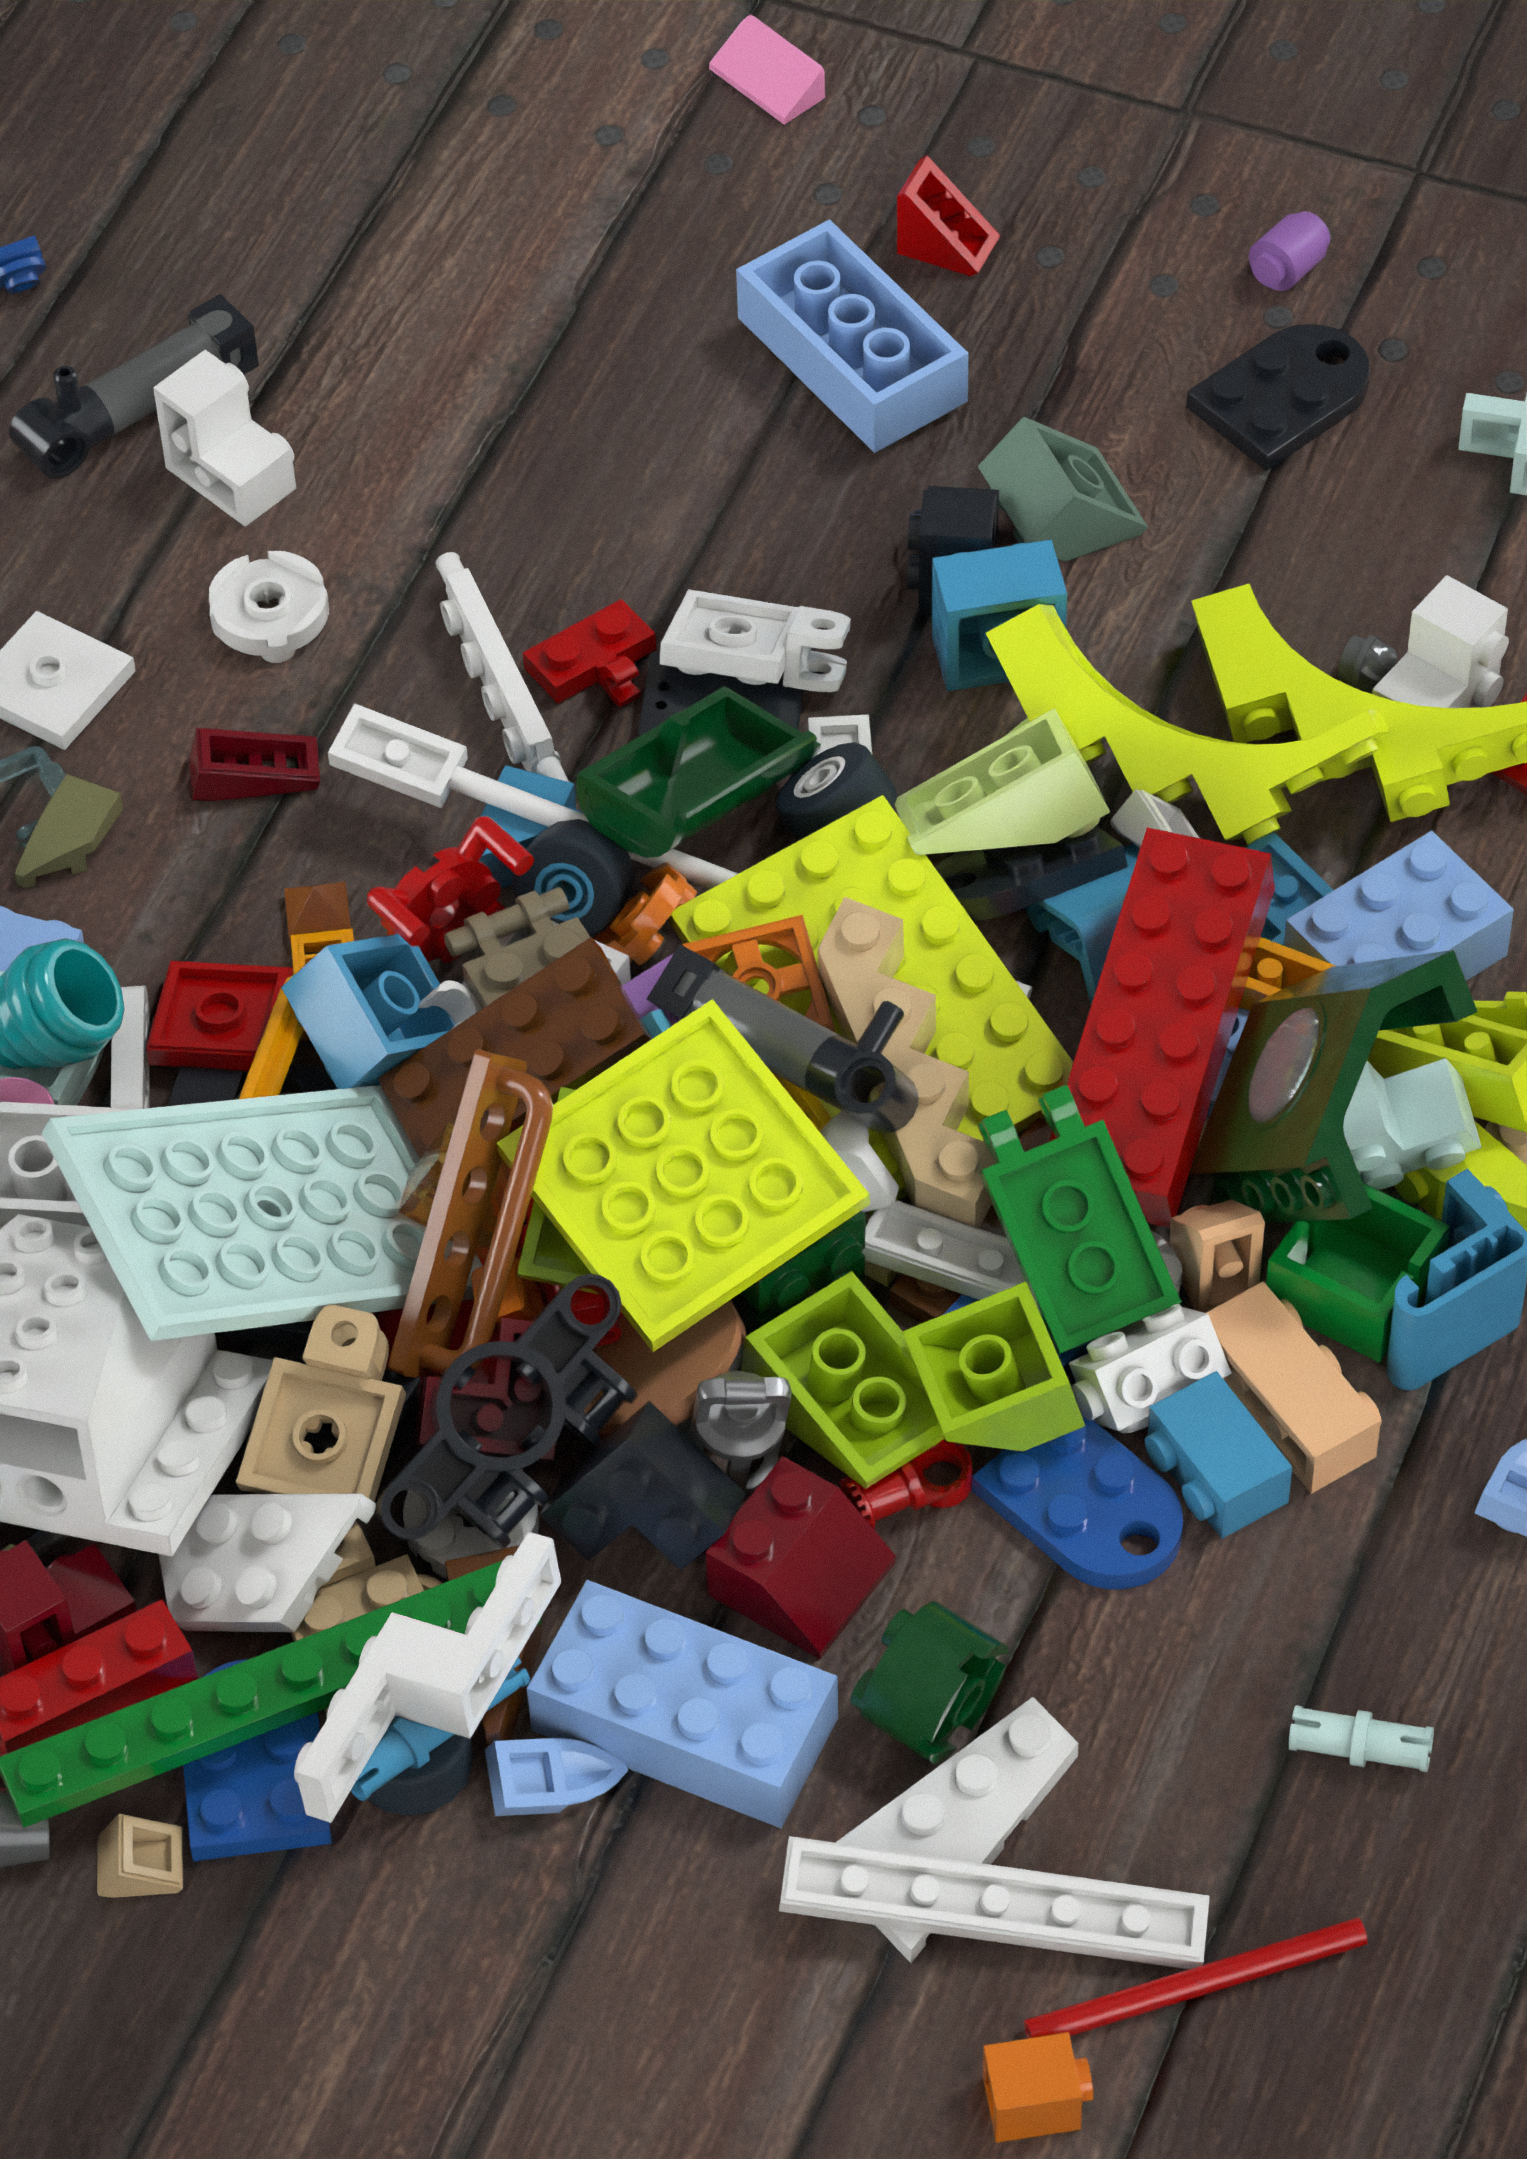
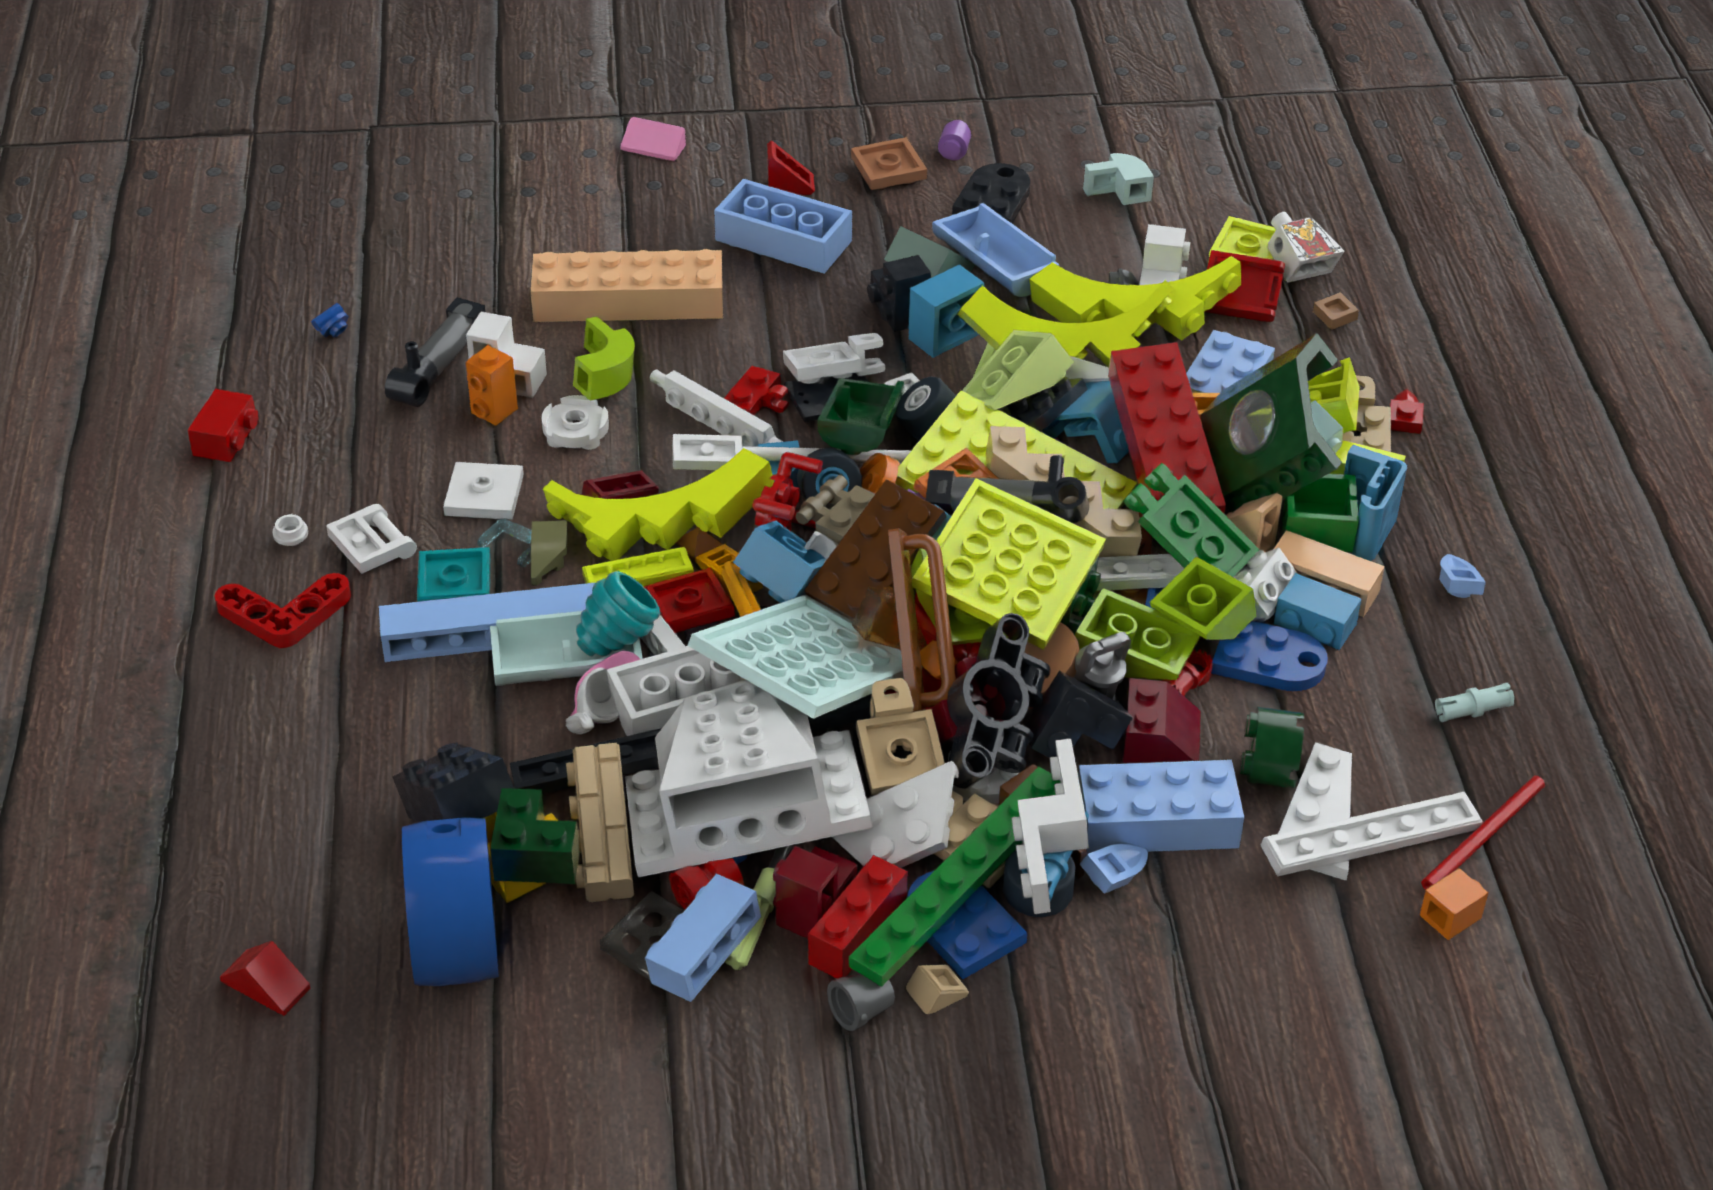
camera: 30 degrees left, 10 degrees down
none -> orange brick [466,345,518,426]
none -> light nougat brick [531,249,723,322]
none -> neon yellow arch [543,448,774,561]
none -> lime arch [573,317,635,401]
none -> neon yellow plate [582,547,694,587]
none -> nougat plate [851,137,927,190]
none -> light blue container [932,203,1059,297]

